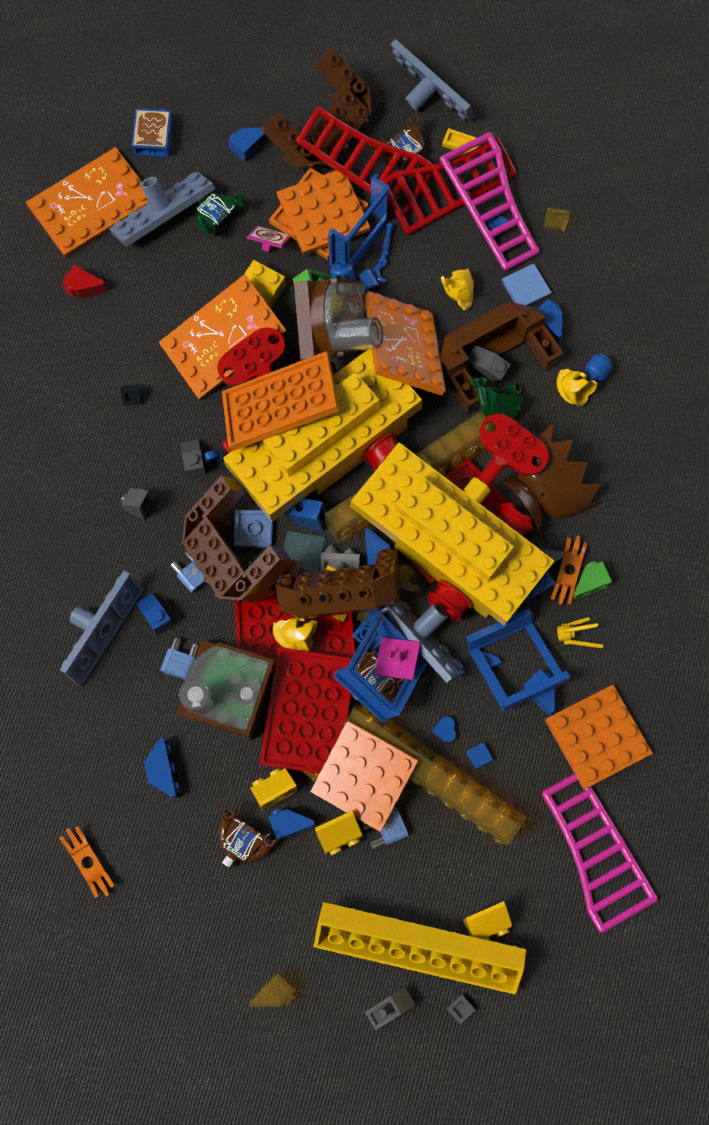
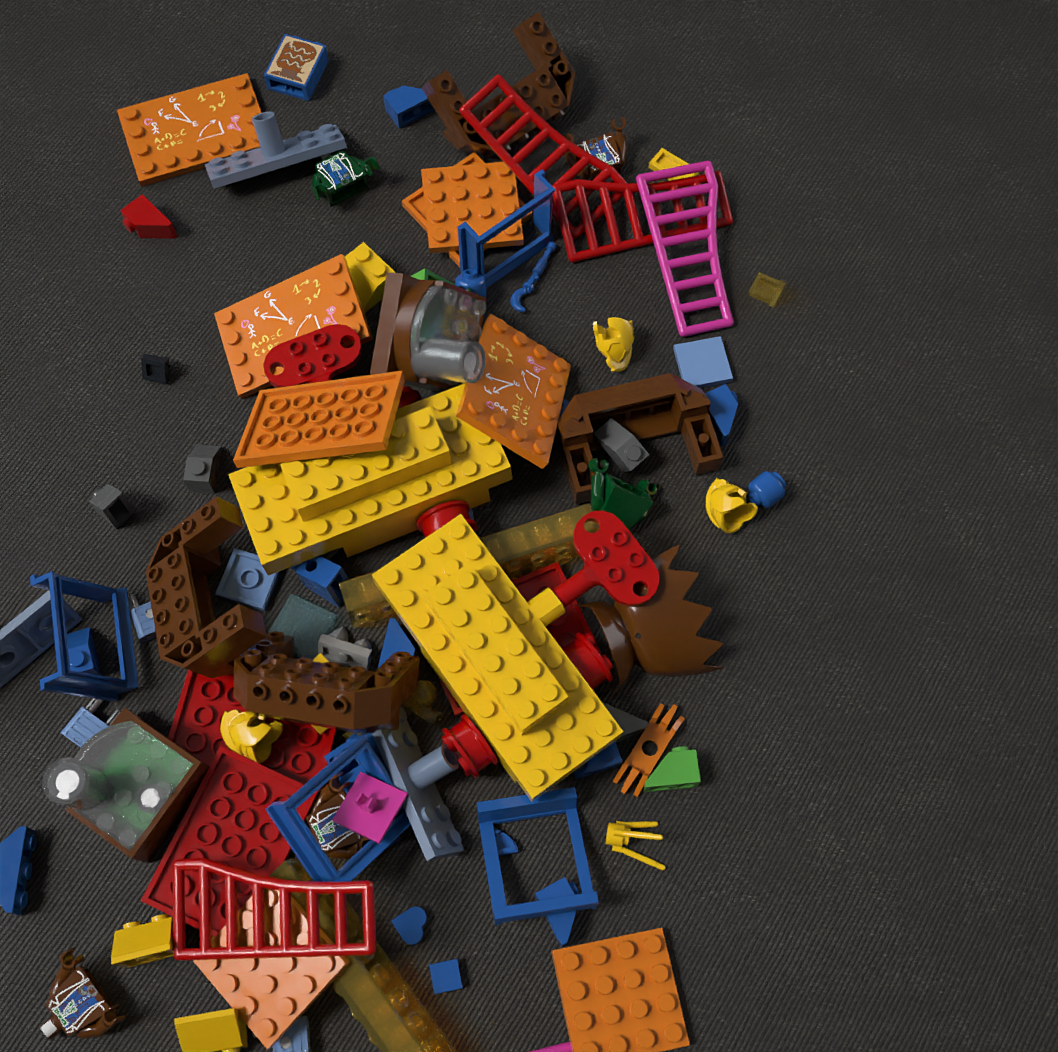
camera: 15 degrees right, 5 degrees down
blue tile [203,450,225,466] -> none
piece [247,225,291,252] -> none
blue slope [268,808,315,841] -> none
blue piece [359,269,380,293] -> none
sand blue plate [391,39,475,123] -> none
blue tile [485,214,509,237] -> none
none -> blue piece [30,571,138,702]
none -> red bar [172,858,376,961]

